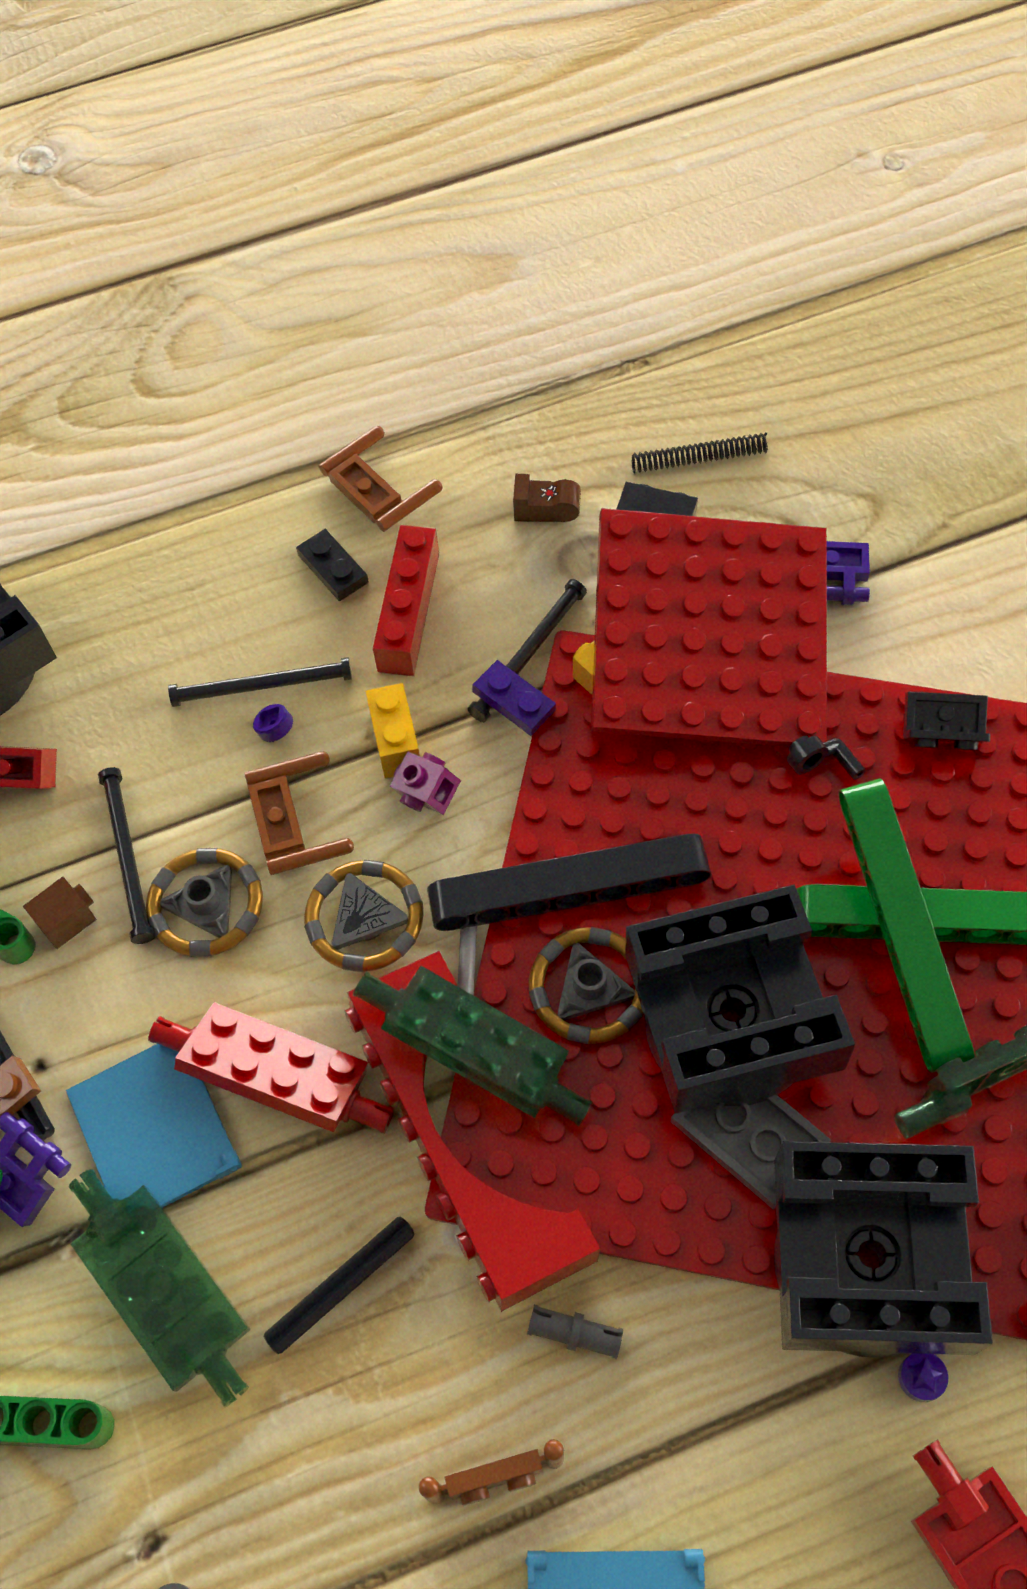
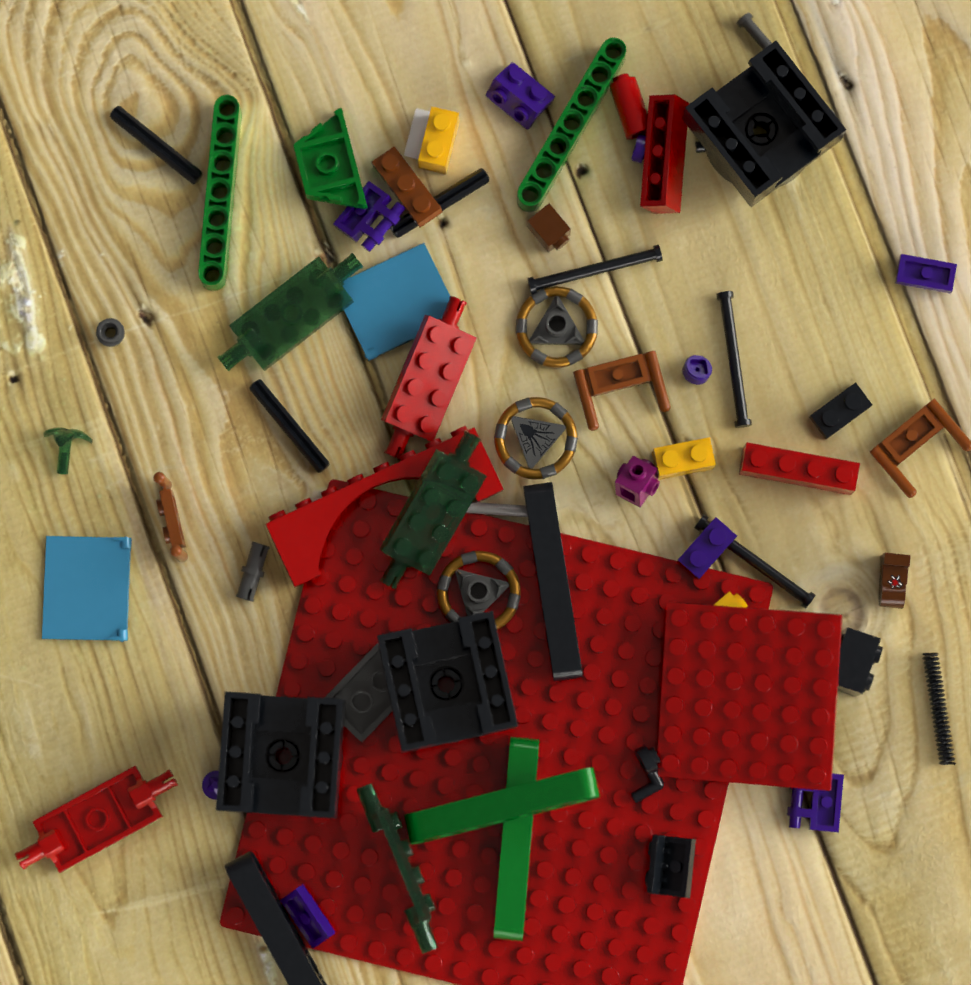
camera: 90 degrees right, 20 degrees up
none -> dark purple plate [895,254,957,294]

